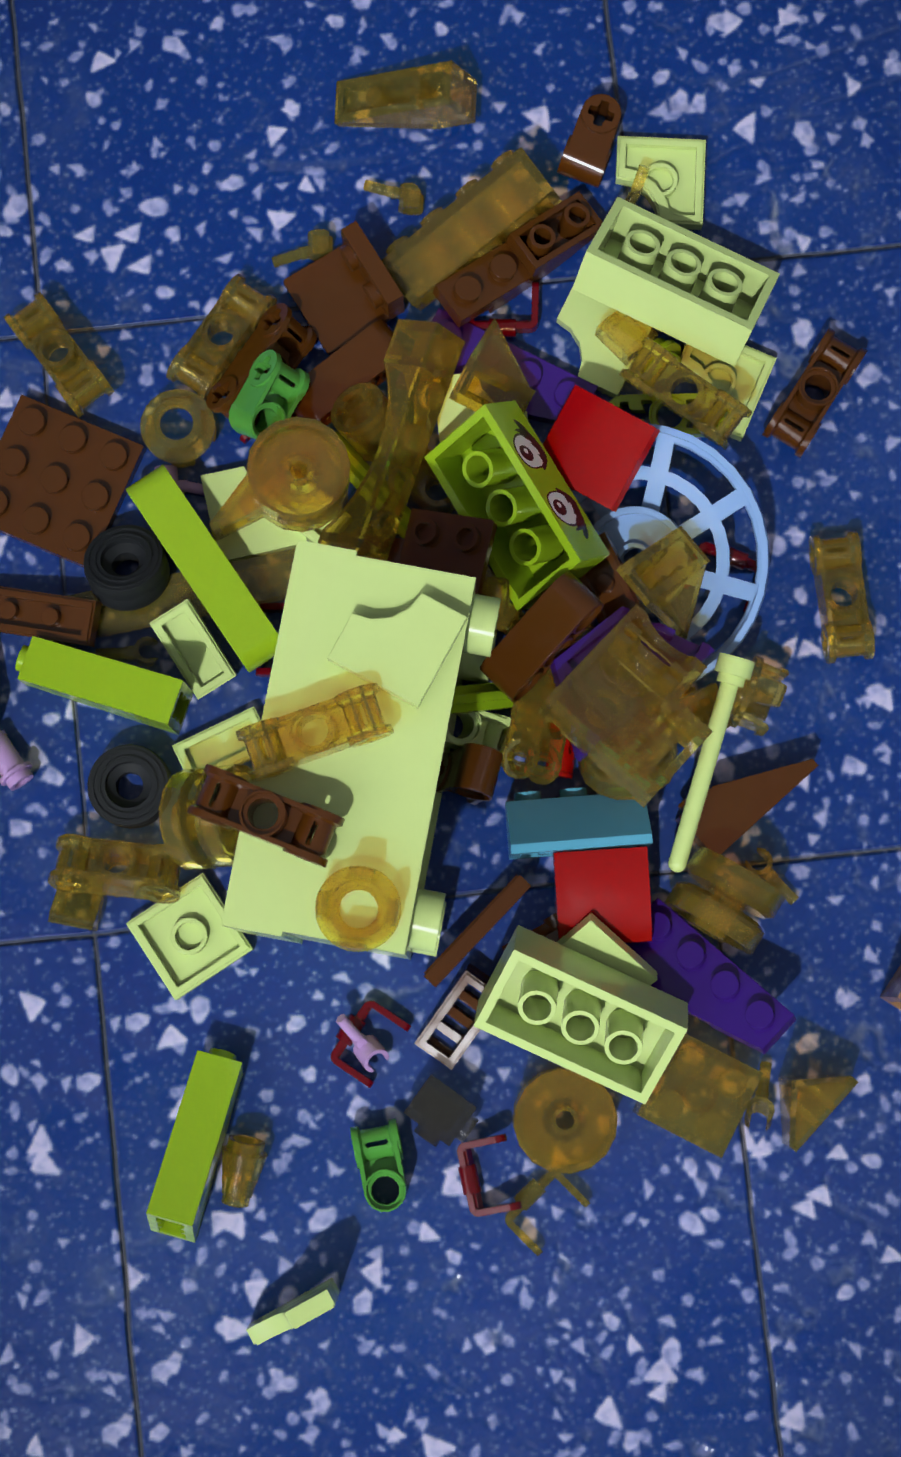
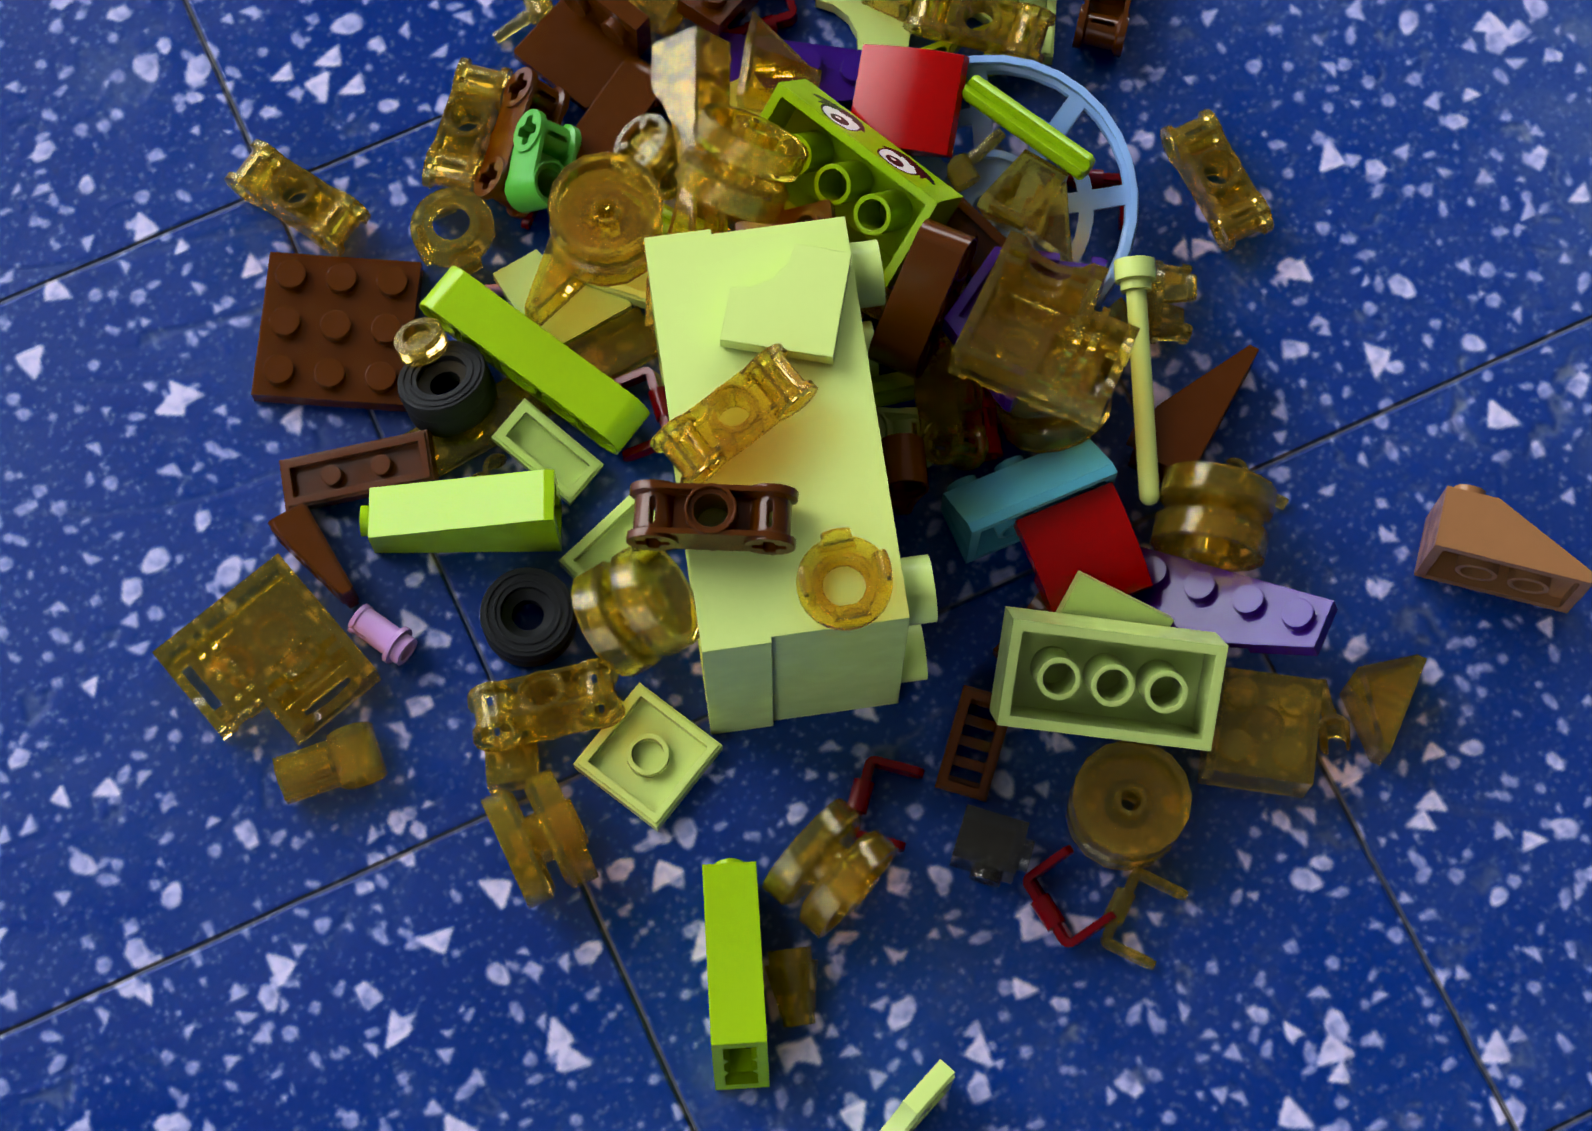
camera: 20 degrees left, 10 degrees down
lavender hand [336,1014,389,1072] -> none
bright green piece [350,1118,407,1212] -> none
reddish brown tile [424,875,531,988] -> none
none -> clear yellow tile [393,317,448,367]
none -> clear yellow wheel [480,768,599,909]
none -> clear yellow wheel [674,103,809,224]
none -> clear yellow wheel [762,798,899,938]
none -> clear yellow hand [947,128,1006,192]
none -> lime axle [962,75,1096,180]

